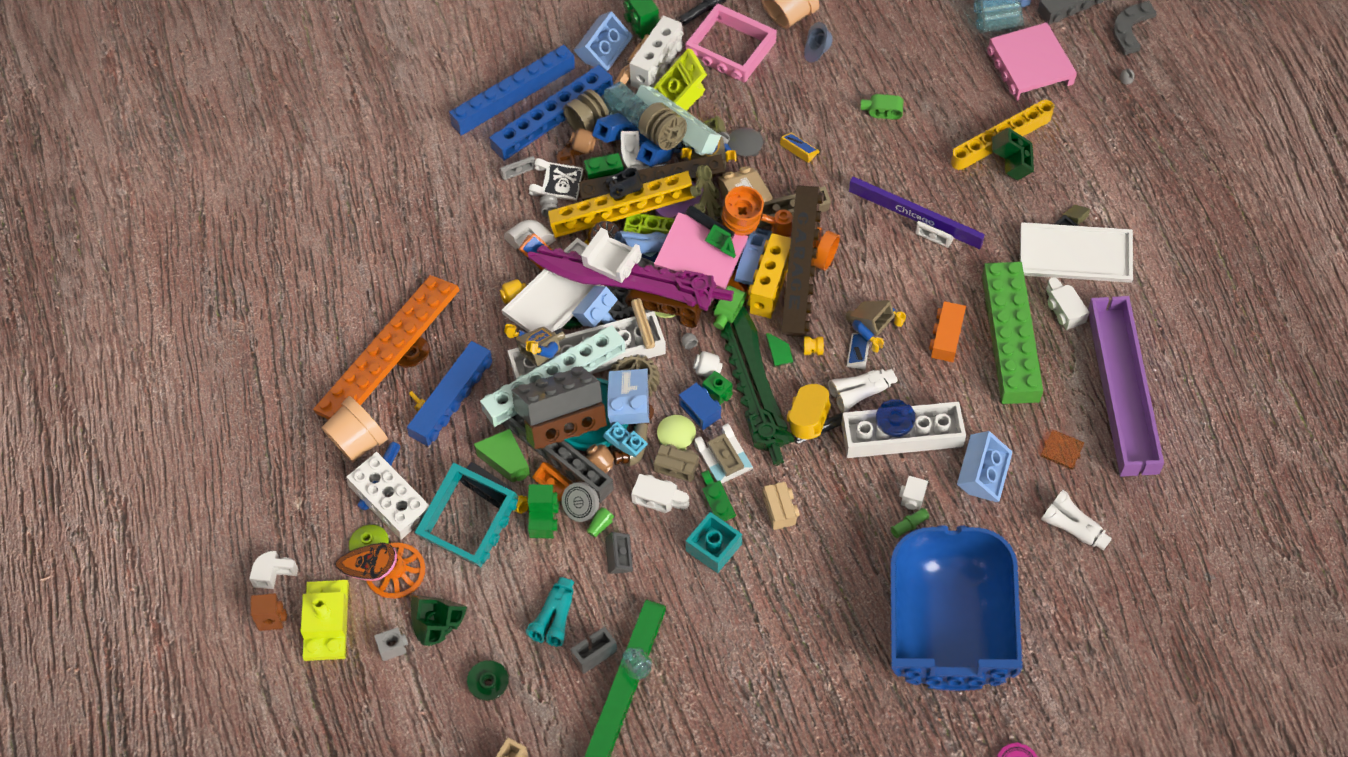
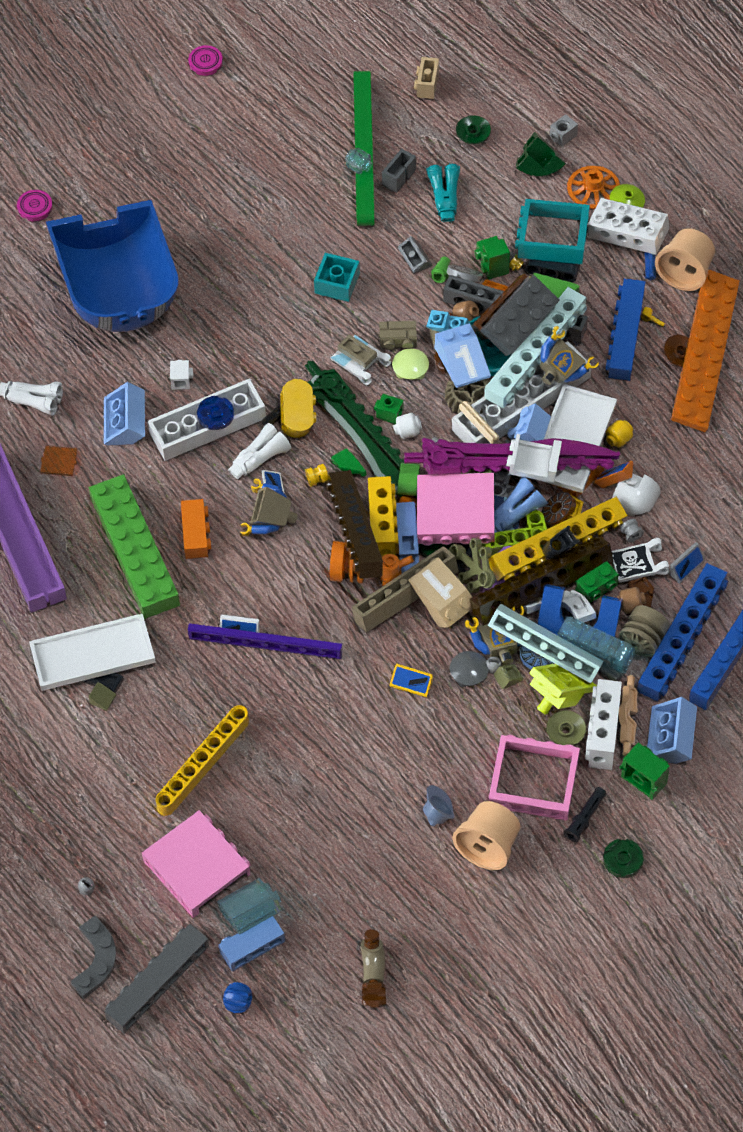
camera: 160 degrees right, 0 degrees up
white brick [250,551,298,589] -> none
dark orange brick [251,593,287,631] -> none
neon yellow brick [301,580,349,661] -> none
shield [335,543,397,581] -> none
white hinge [631,474,689,513] -> none
dark tan wheel [638,102,687,150] -> none
blue piece [679,382,722,430] -> none
black axle [686,205,735,239] -> none
green plate [701,470,737,522] -> none
green slope [705,224,736,258] -> none
orange wheel [721,186,764,236] -> none
tan brick [762,482,799,530] -> none
bright green piece [860,94,904,119] -> none
bright green pin [890,508,930,538] -> none
dark green brick [992,127,1034,181] -> none
white hinge [1046,277,1089,330] -> none

